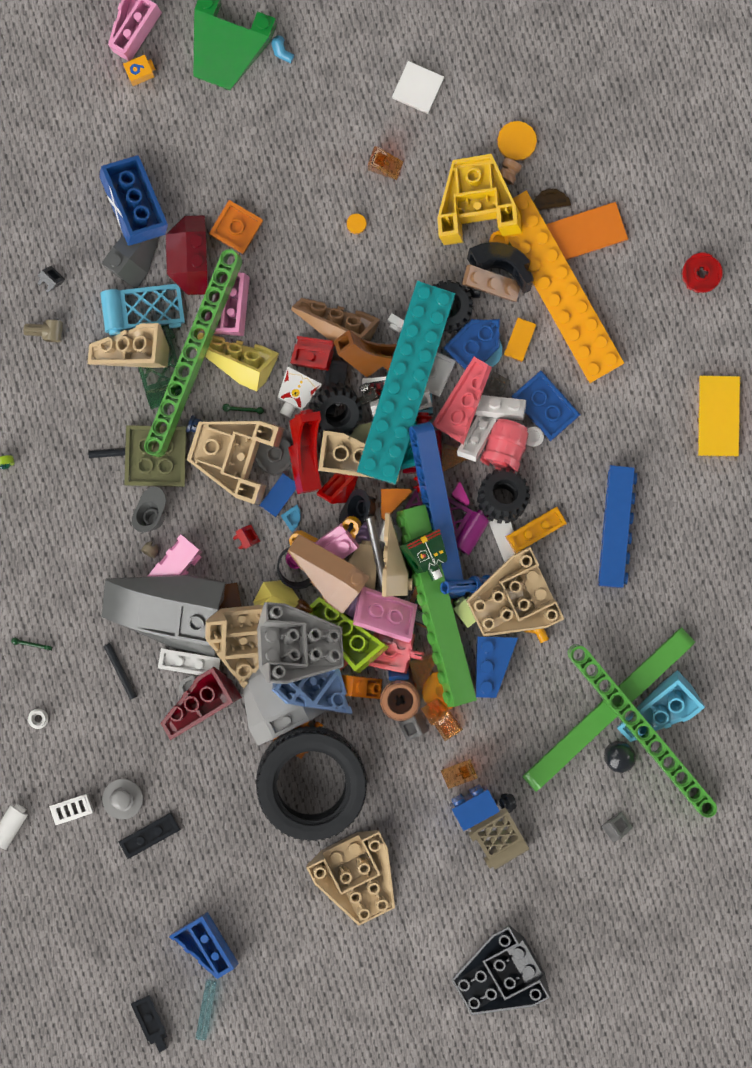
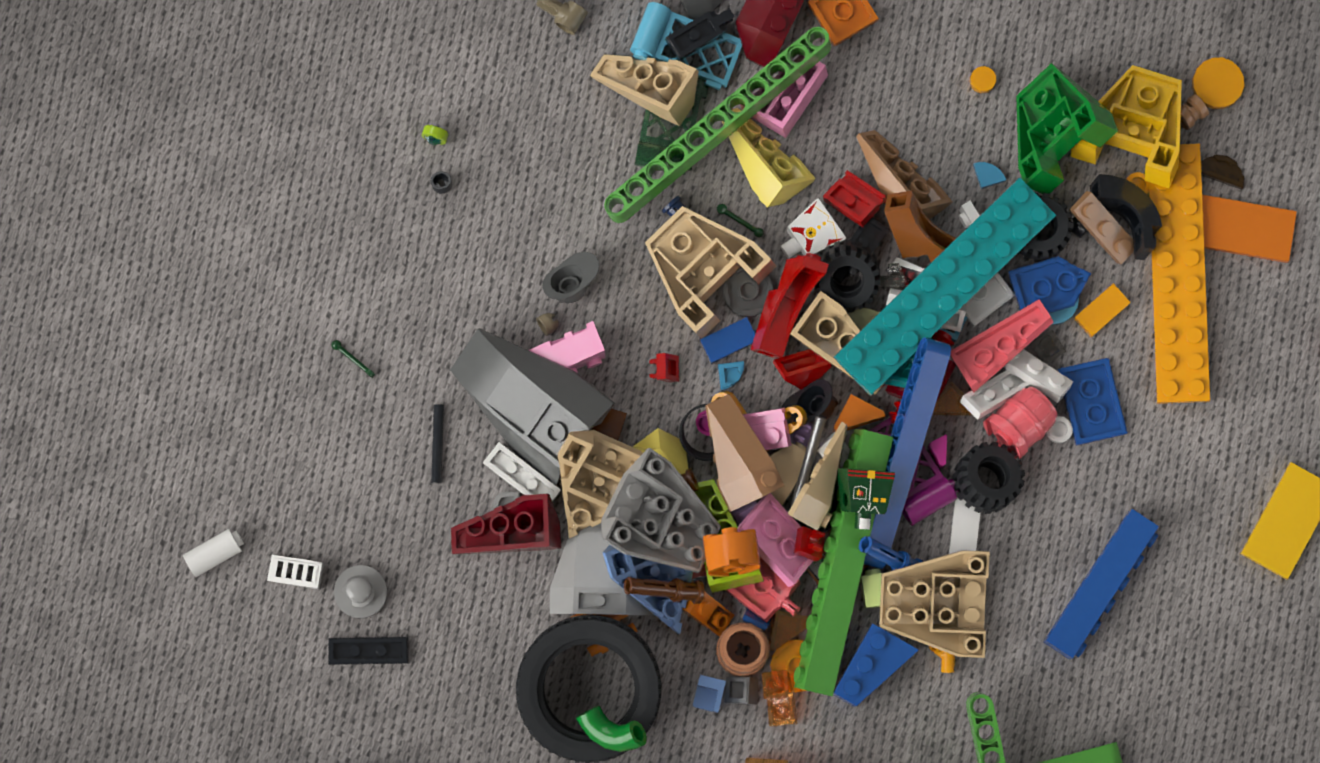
camera: 25 degrees right, 5 degrees down
white plate [28,709,48,729] -> none
black bar [88,448,125,459] -> none
olive plate [124,425,187,487] -> none
clear orange slope [368,146,403,180] -> none
light orange tile [505,507,567,554] -> none
none -> black hinge [430,171,452,194]
none -> green cylinder [576,705,647,752]
none -> reddish brown pin [624,577,705,604]
none -> black hinge [665,8,735,61]
none -> medium blue panel [693,675,726,713]
none -> orange brick [703,527,760,577]
none -> red tile [794,526,825,561]
none -> dark azure tile [973,162,1006,189]
none -> green wedge [1016,63,1118,194]

